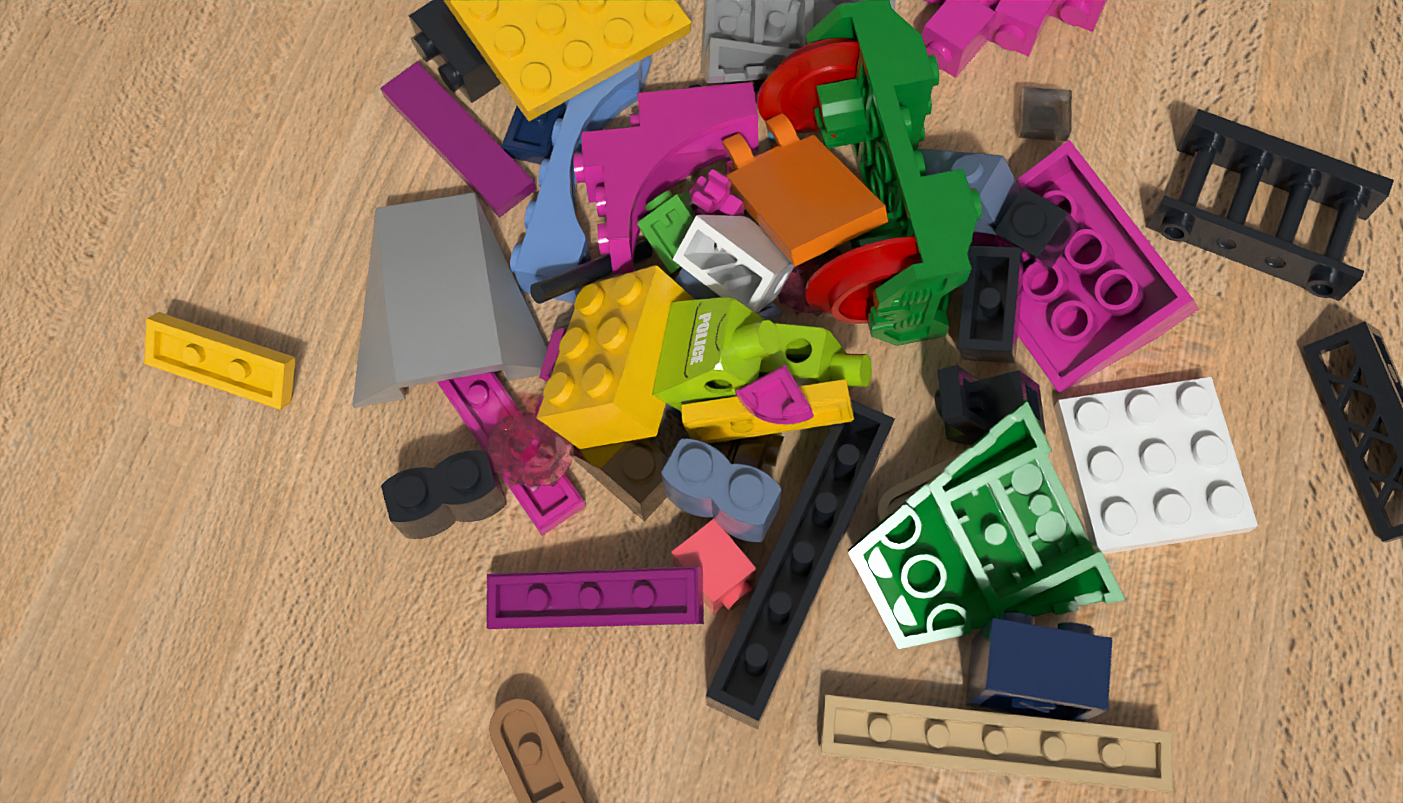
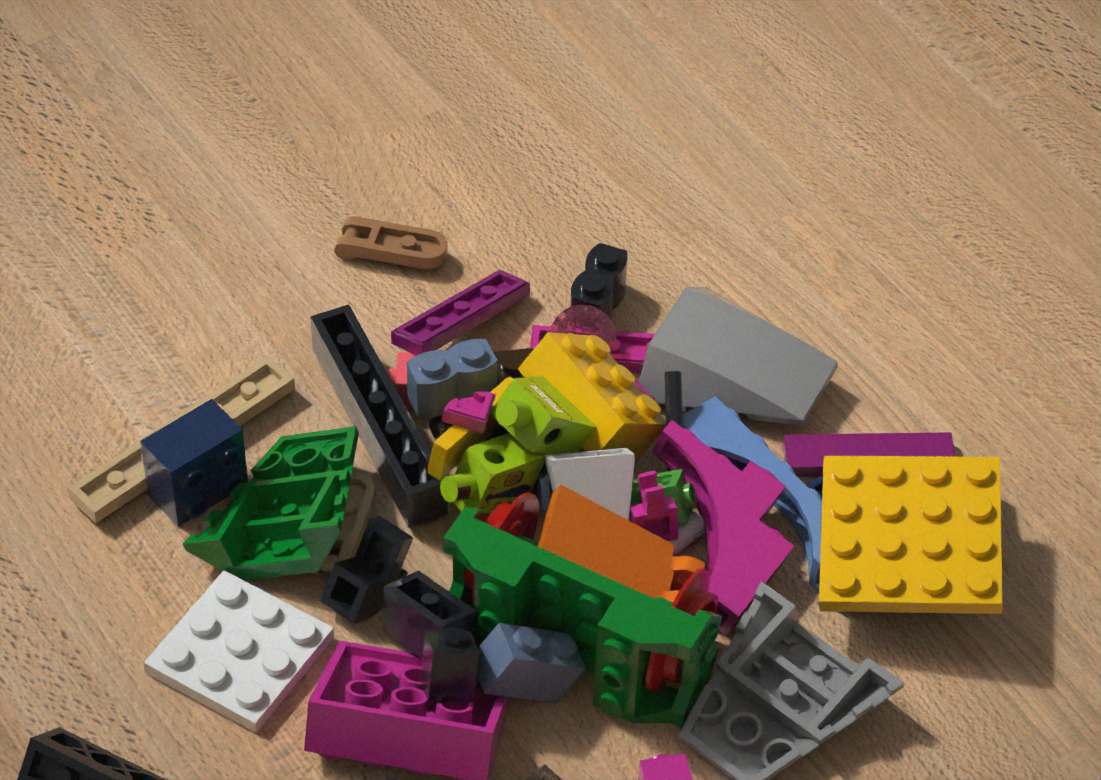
camera: 125 degrees right, 20 degrees down
yellow plate [144,312,296,410] -> none

